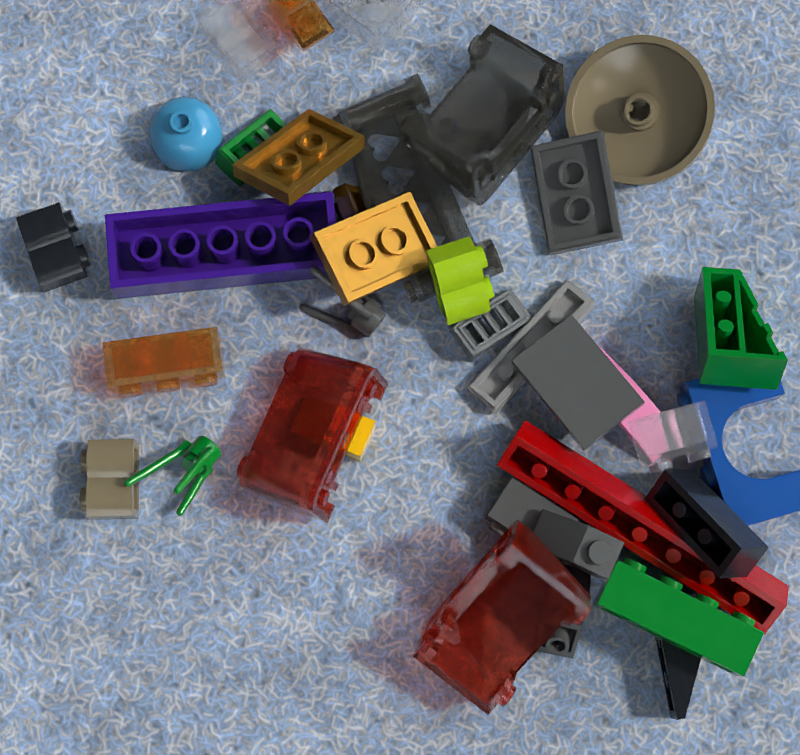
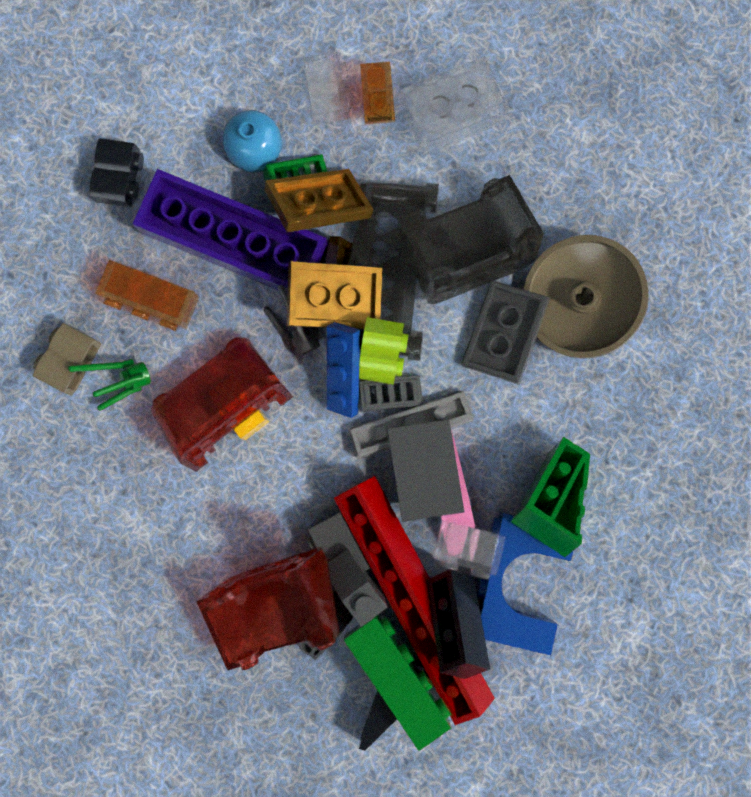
camera: 40 degrees right, 5 degrees up
none -> blue plate [327,322,360,418]

